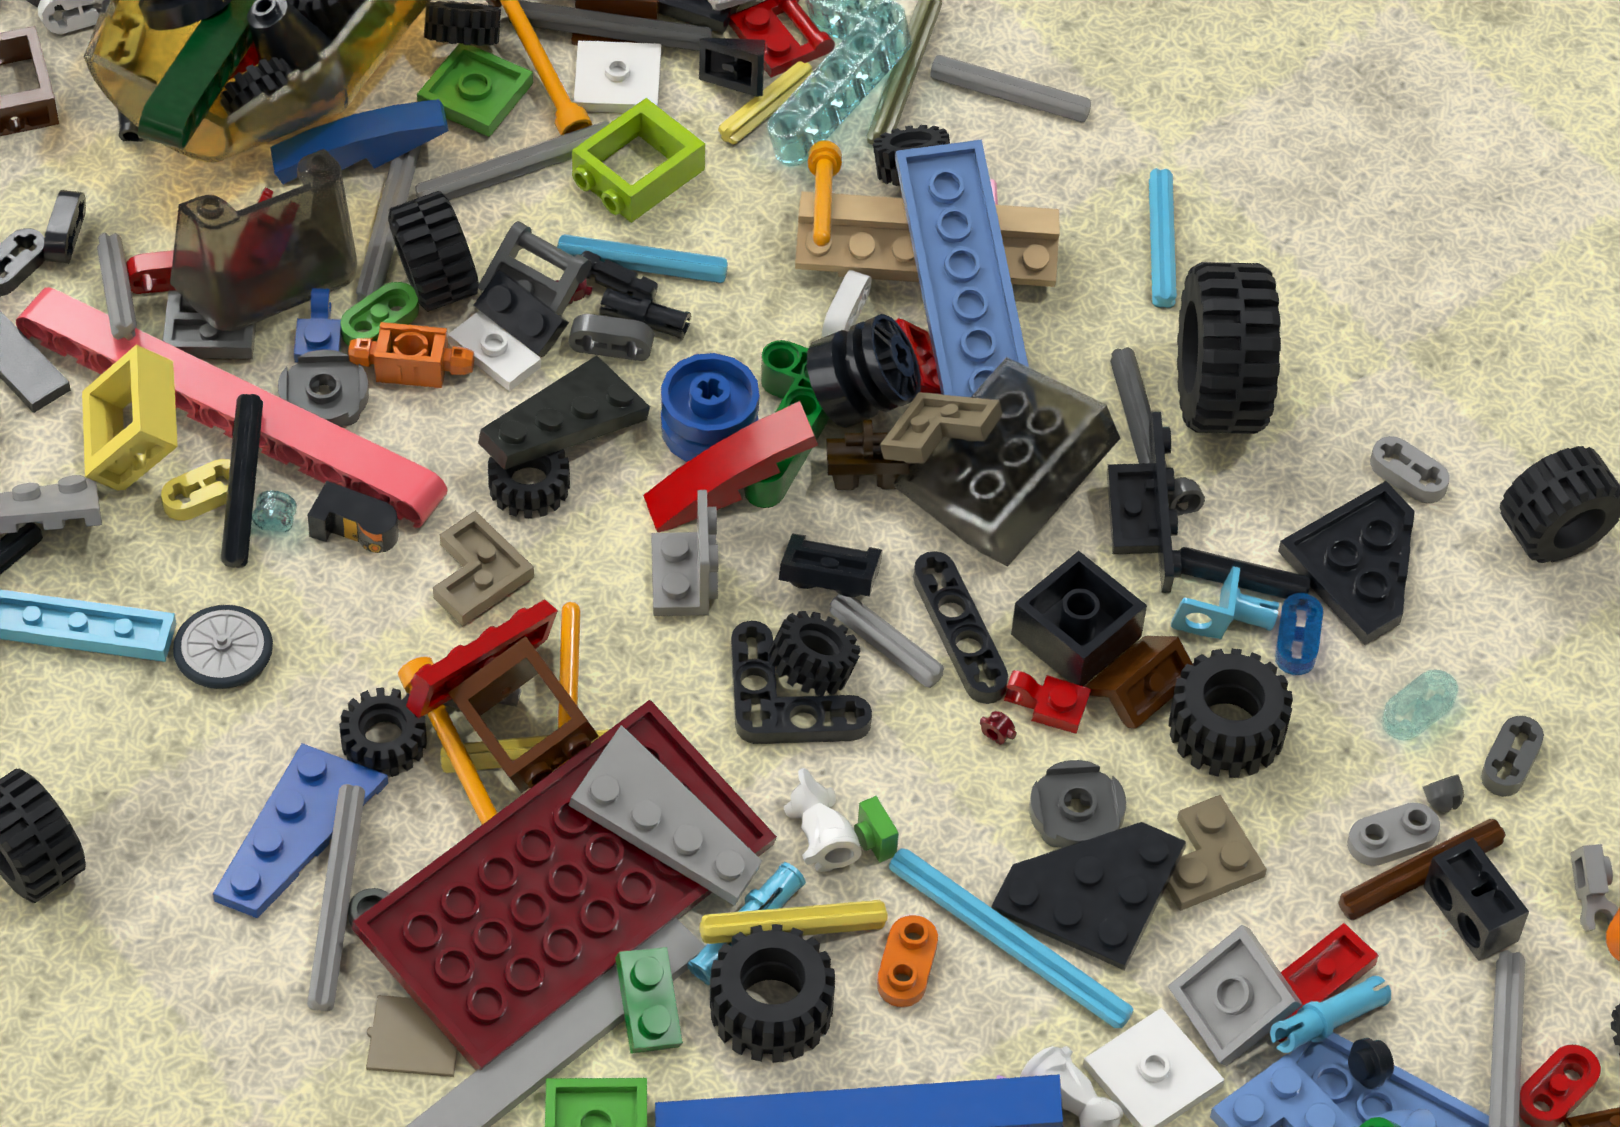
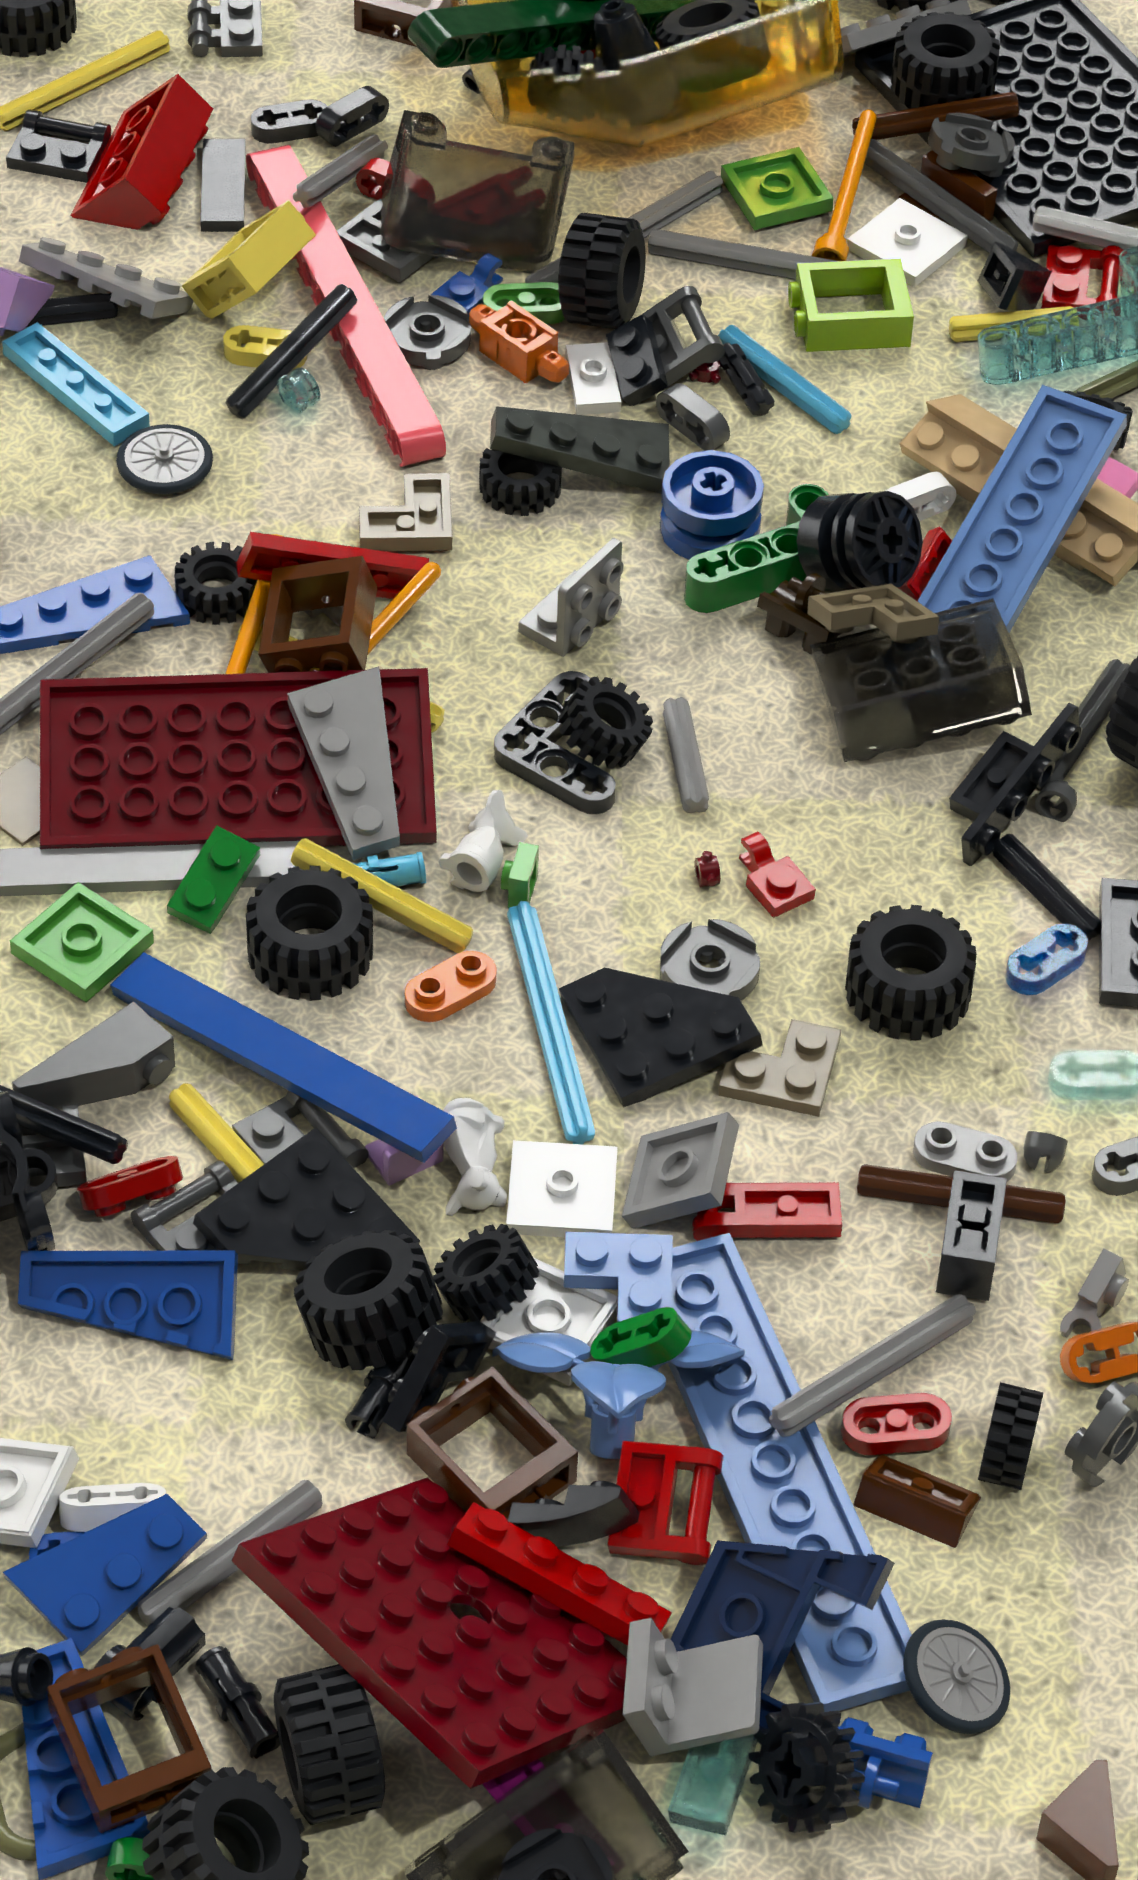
camera: 40 degrees right, 5 degrees down
blue slope [270,99,449,185] -> none
black leg [307,481,399,553] -> none
black tyre [424,1,501,46] -> none
black pin [599,288,691,340] -> none
red slope [643,401,818,532] -> none
black plate [778,533,883,597] -> none
light orange piece [808,141,842,247] -> none
black beam [913,551,1008,704] -> none
black brick [1011,550,1147,686] -> none
reddish brown panel [1084,635,1193,729] -> none
medium azure bracket [1171,566,1279,639] -> none
medium azure pin [1270,975,1391,1053] -> none
black plate [1348,1038,1394,1089] -> none

